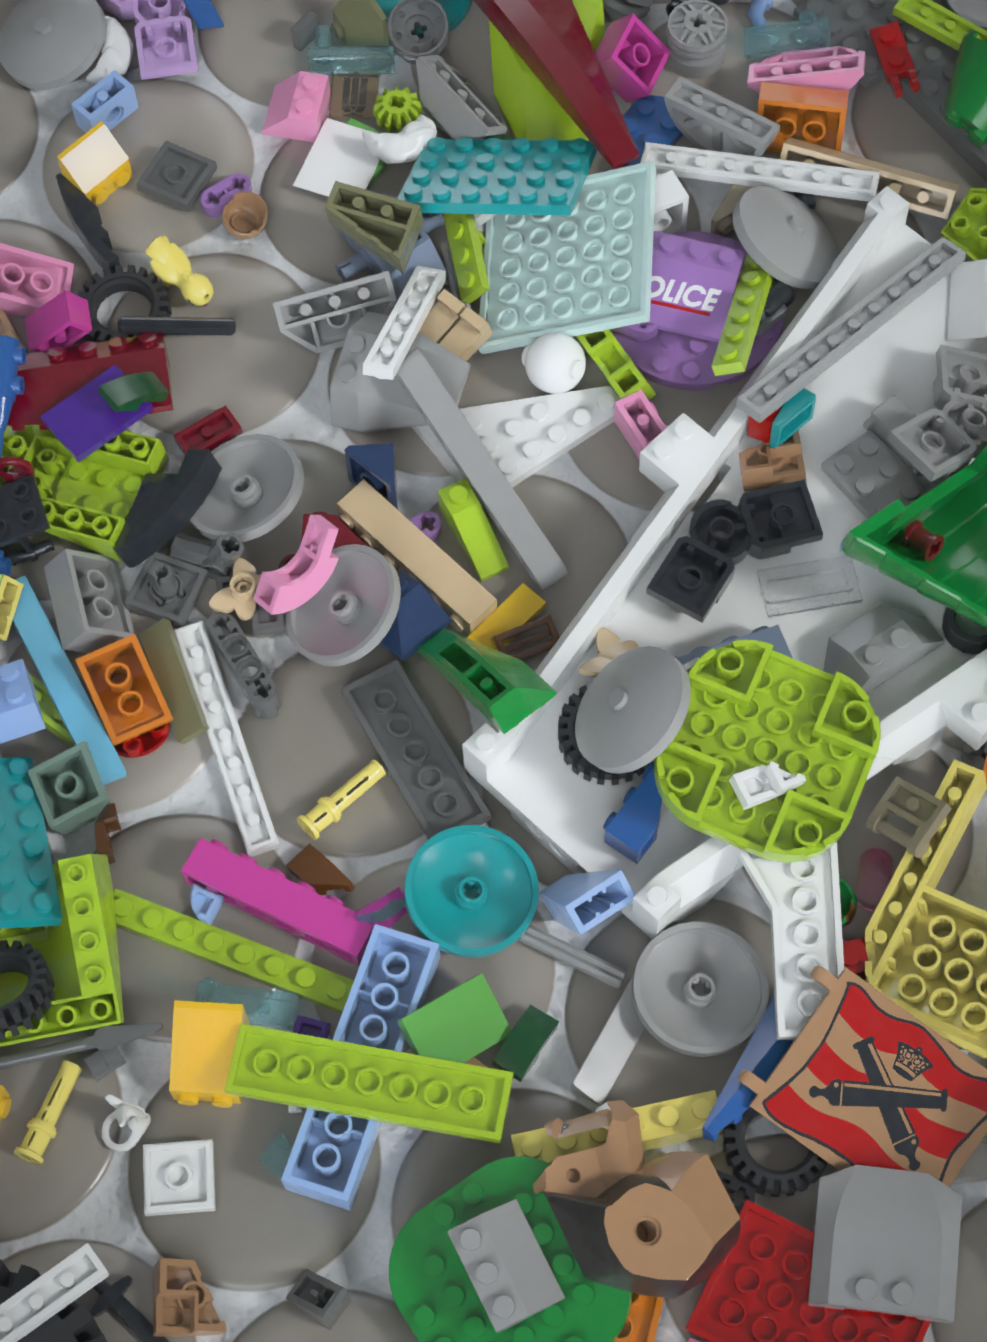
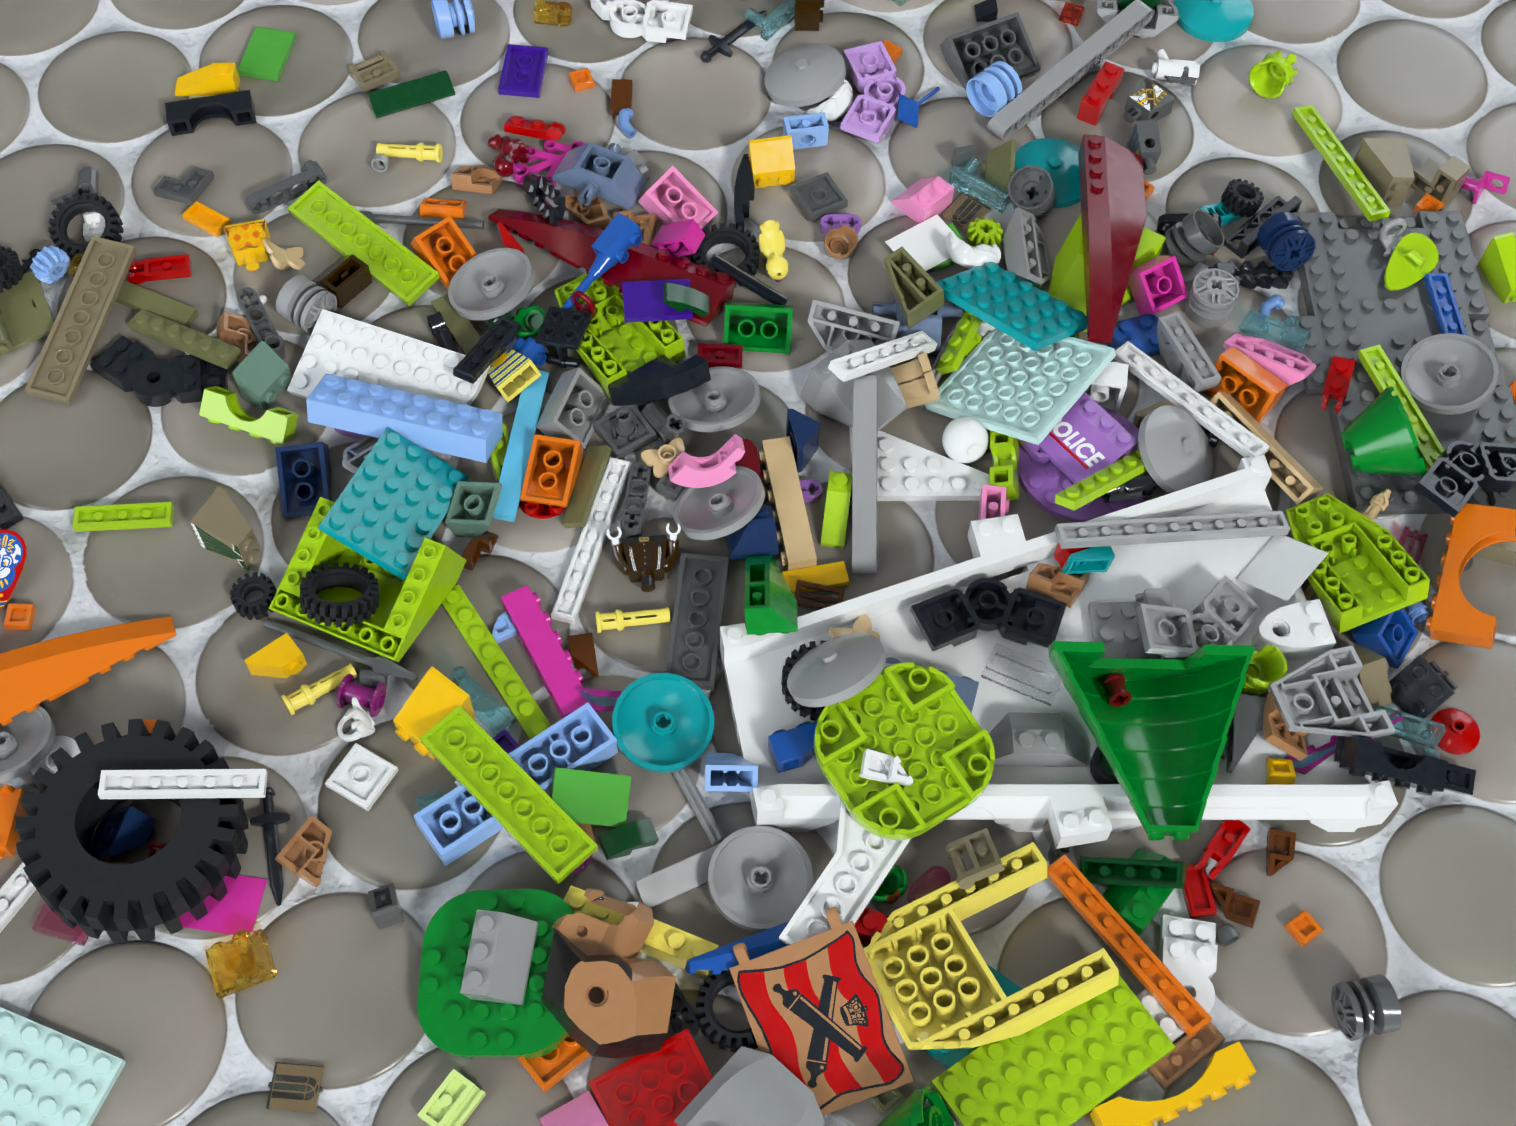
camera: 30 degrees right, 5 degrees down
none -> magenta hose [337,674,386,717]
none -> dark brown torso [606,522,681,592]
none -> green slope [723,301,793,354]

